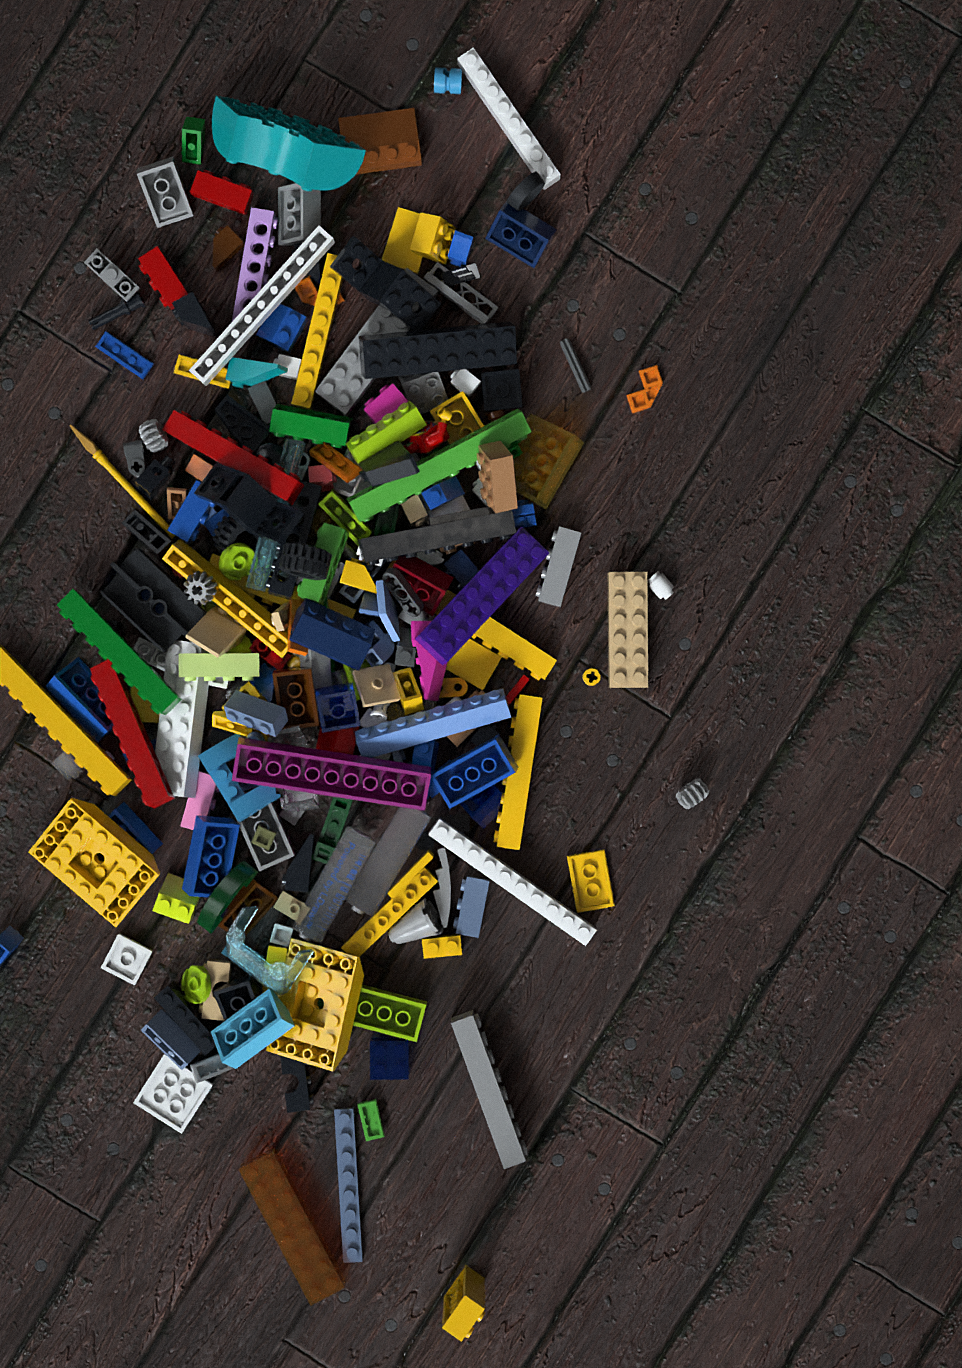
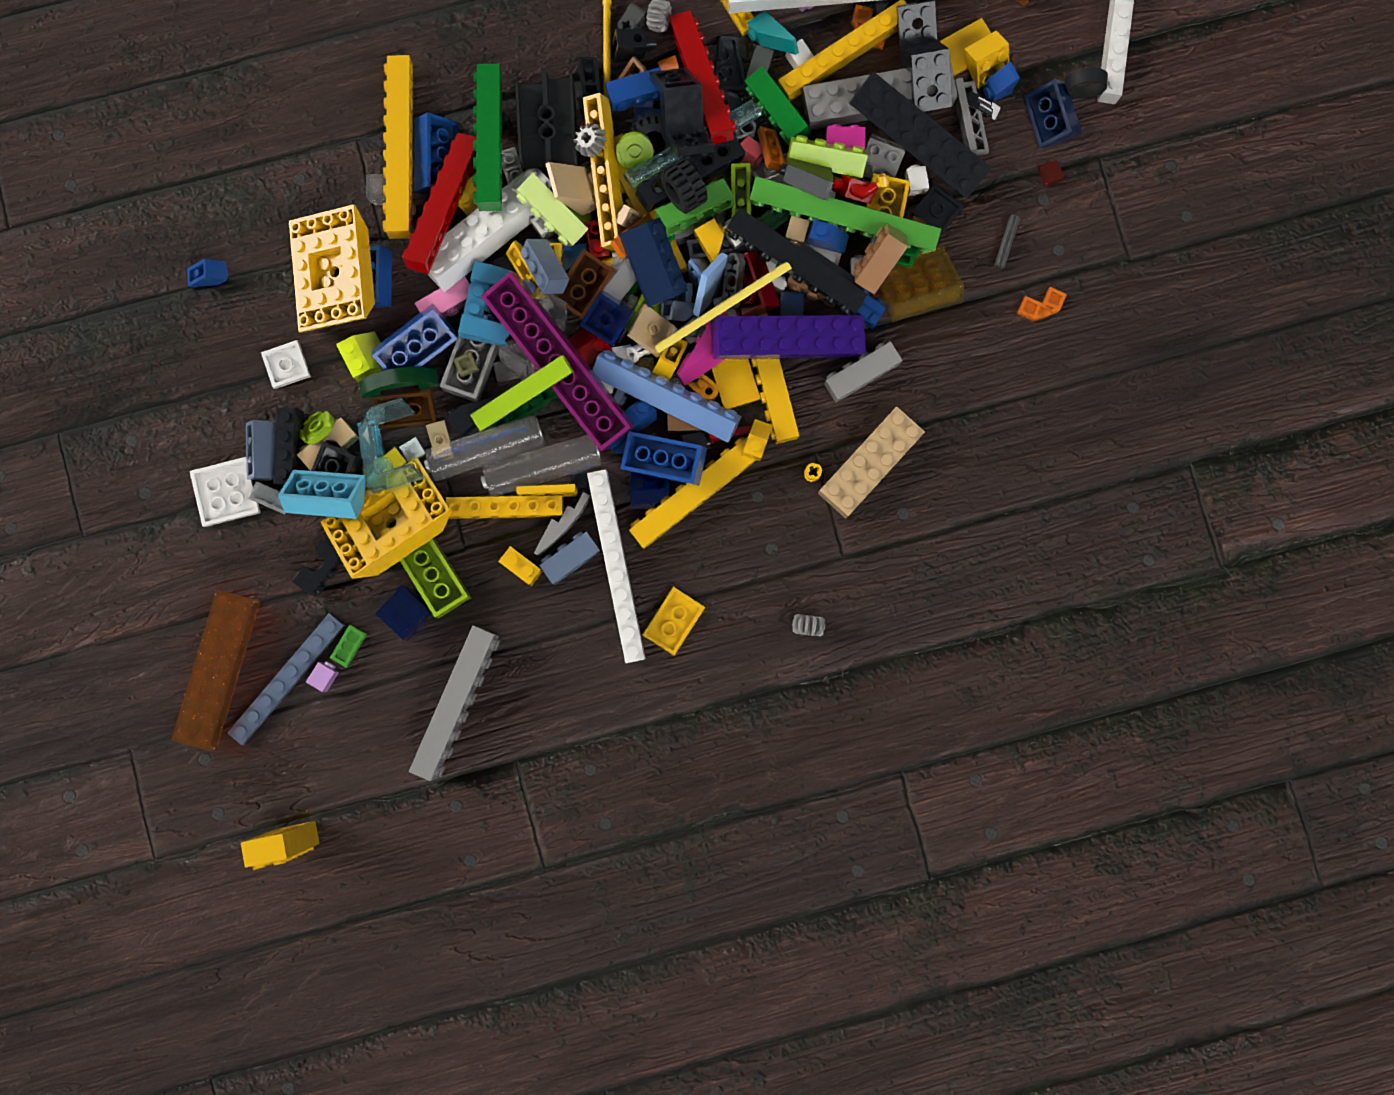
camera: 40 degrees right, 5 degrees down
blue slope [256,304,308,354] -> none
light grey cone [388,898,443,944] -> none
white brick [647,571,674,600] -> none
none -> lavender brick [306,661,339,692]
none -> lime tile [470,355,574,432]
none -> light yellow tile [655,262,792,353]
none -> yellow slope [742,419,773,462]
none -> clear red tile [1039,160,1064,186]

